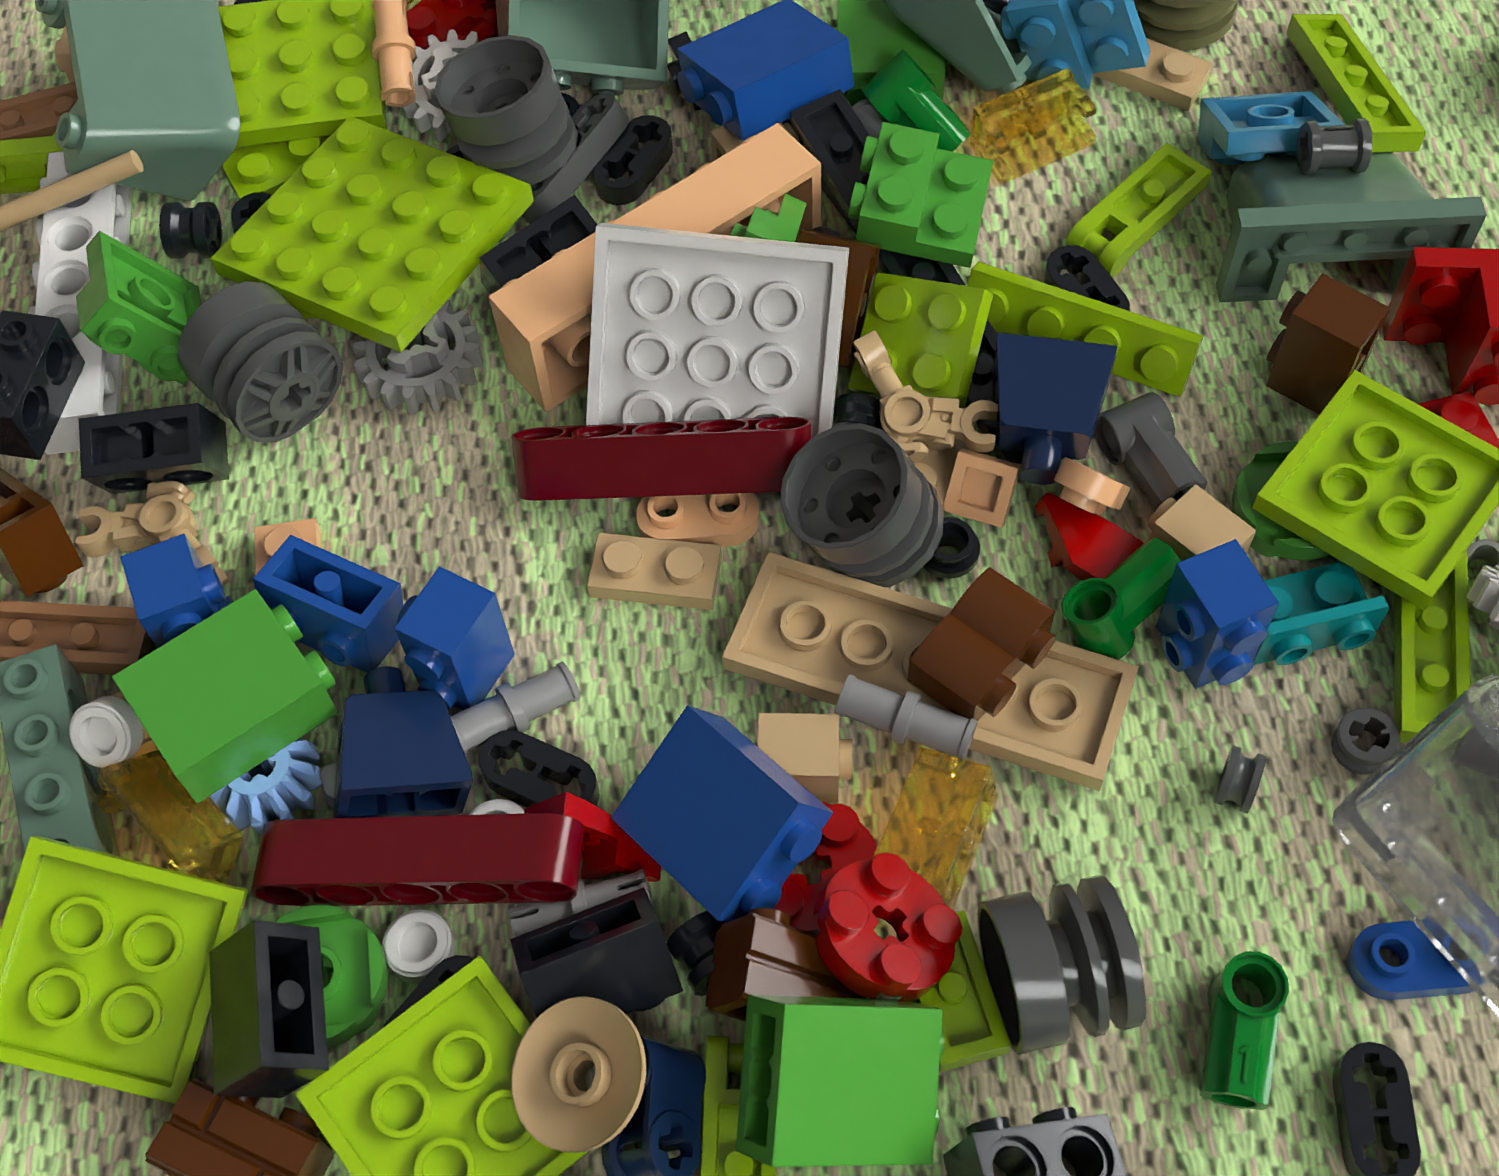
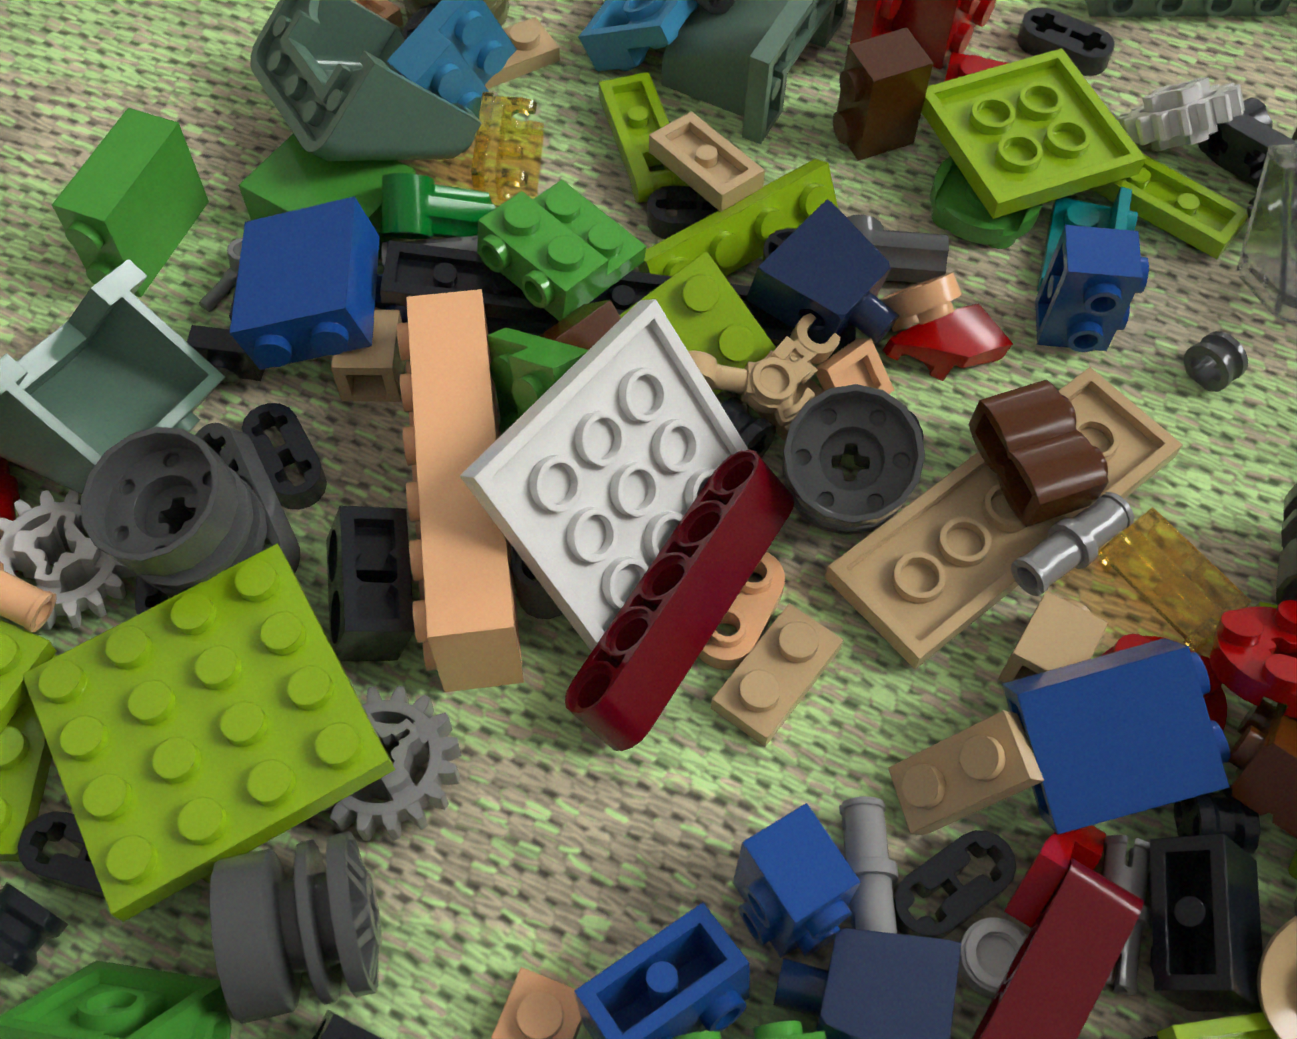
camera: 65 degrees left, 0 degrees up
green piece [1061,537,1182,660] -> none
tan brick [1148,484,1256,561] -> none
dark grey bush [1331,707,1400,775] -> none
none -> tan plate [649,111,765,212]
none -> tan plate [888,710,1044,835]

